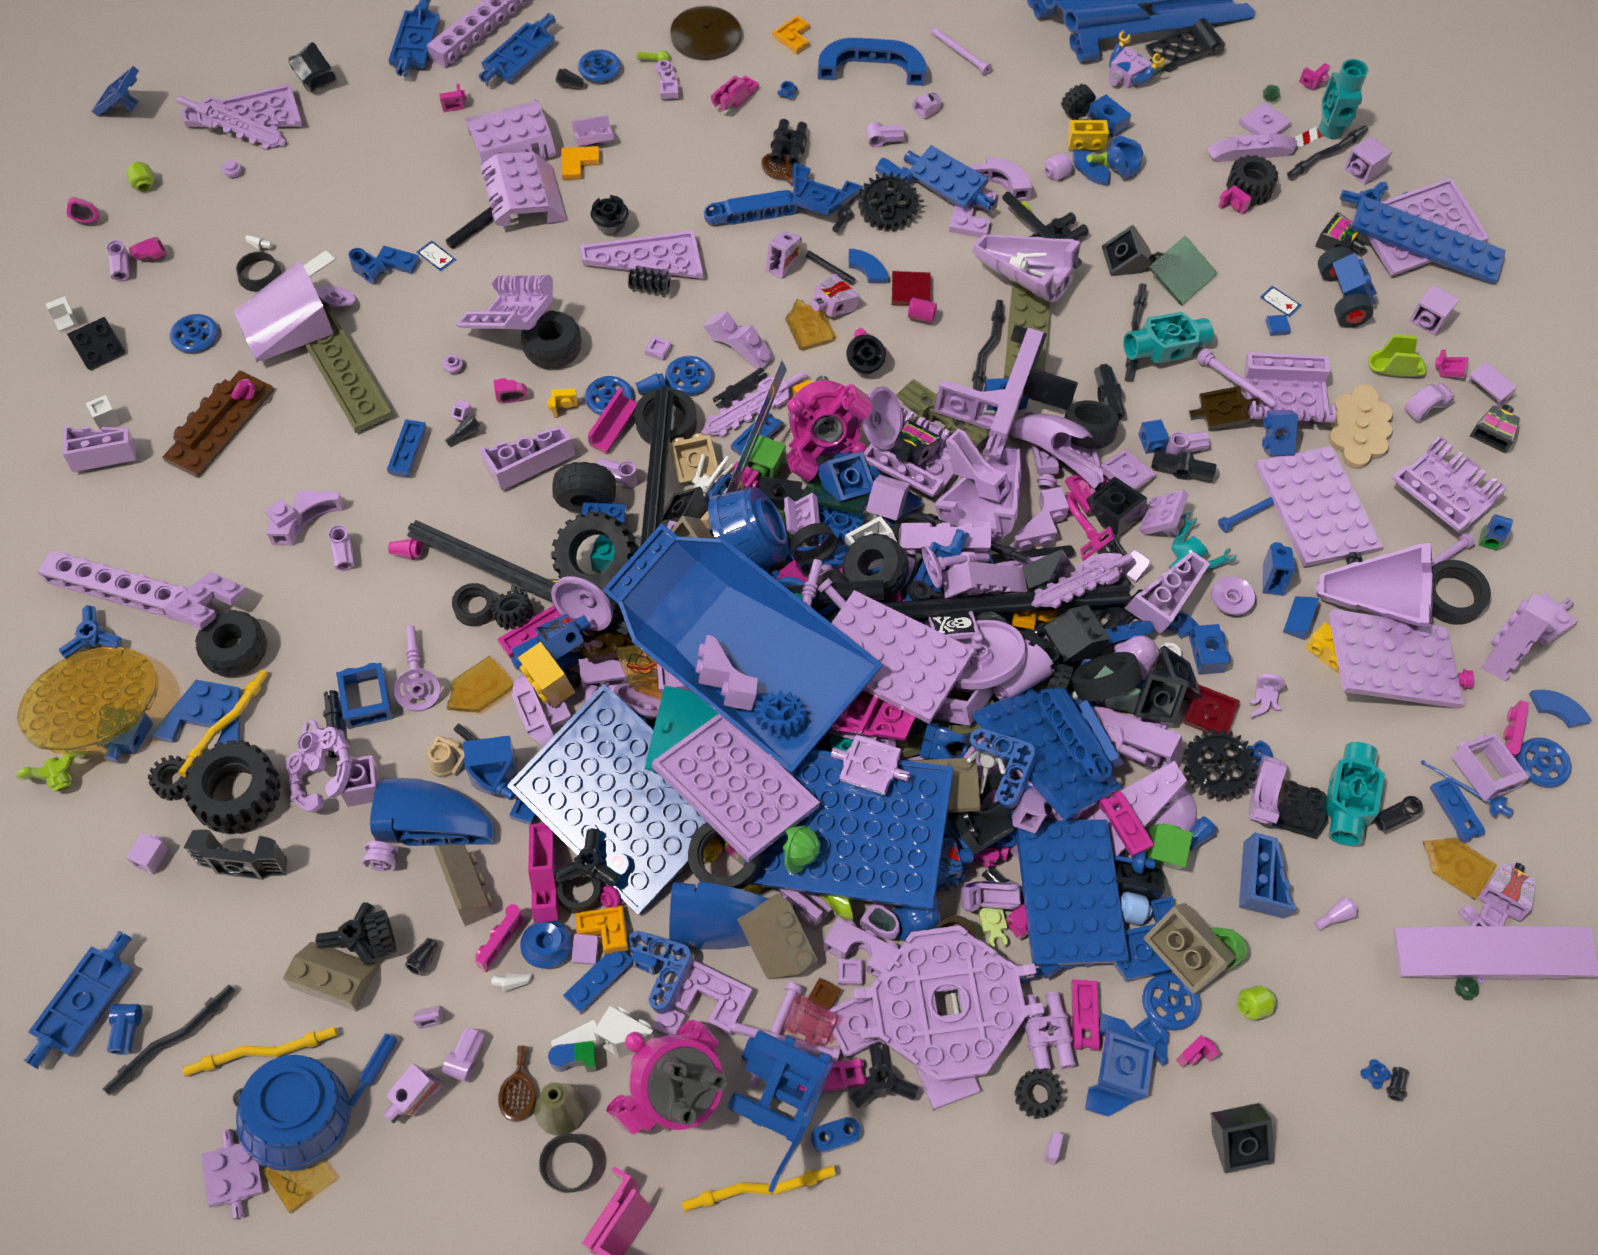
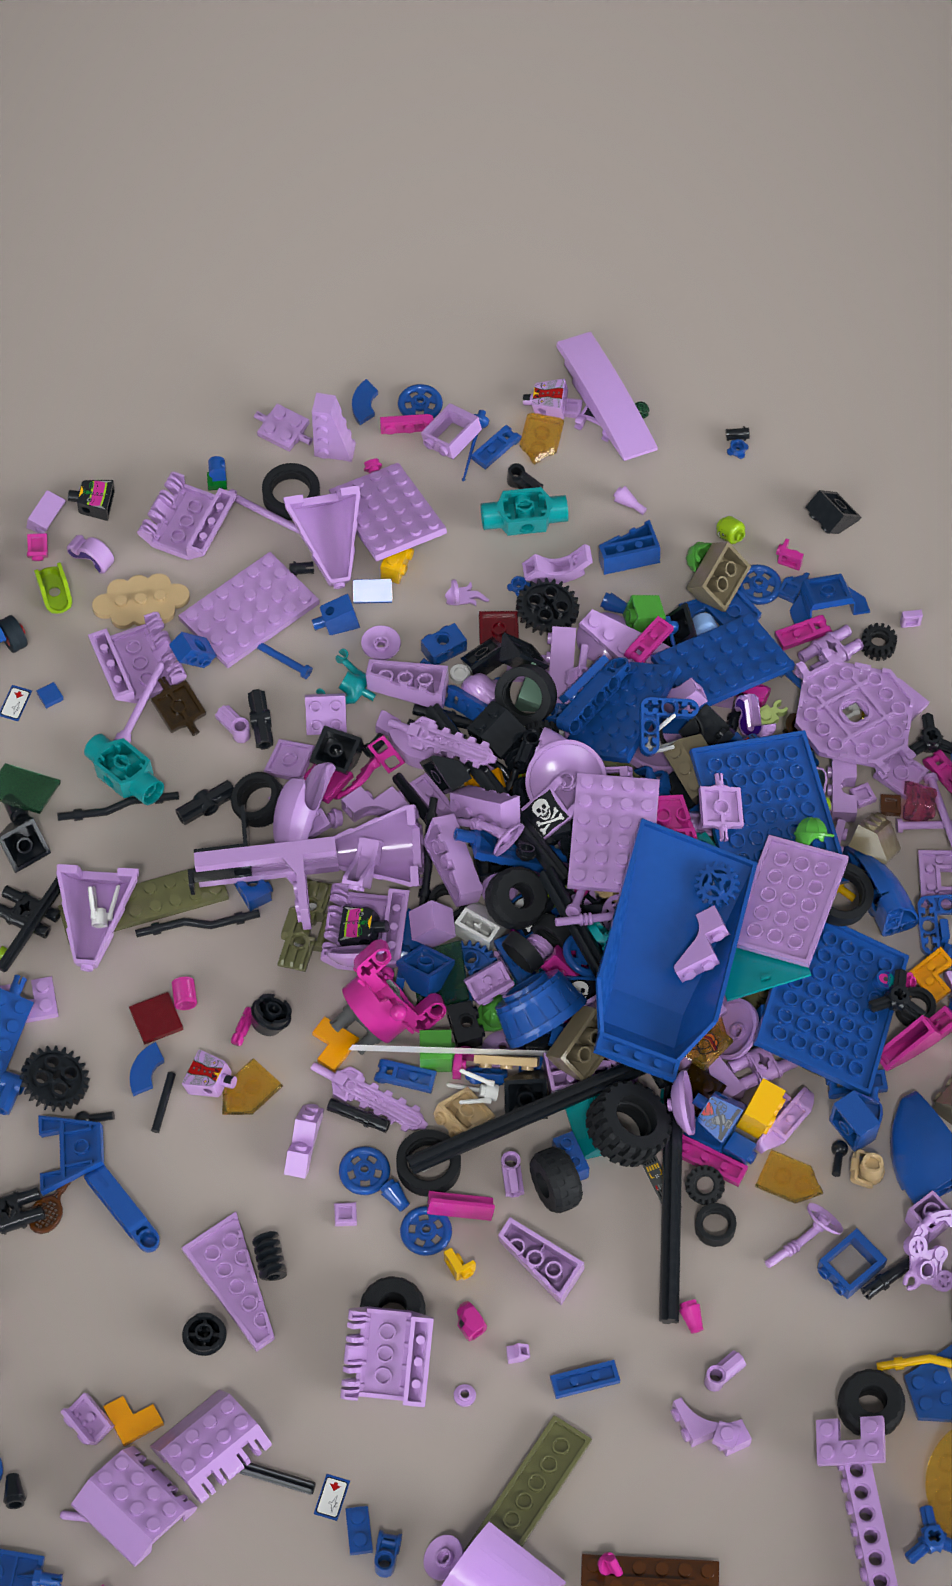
camera: 115 degrees left, 0 degrees up
black cone [444,415,481,447] -> none
lavender torso [766,231,802,279] -> none
blue brick [1138,419,1169,454] -> none
black bracket [1272,780,1326,839] -> none

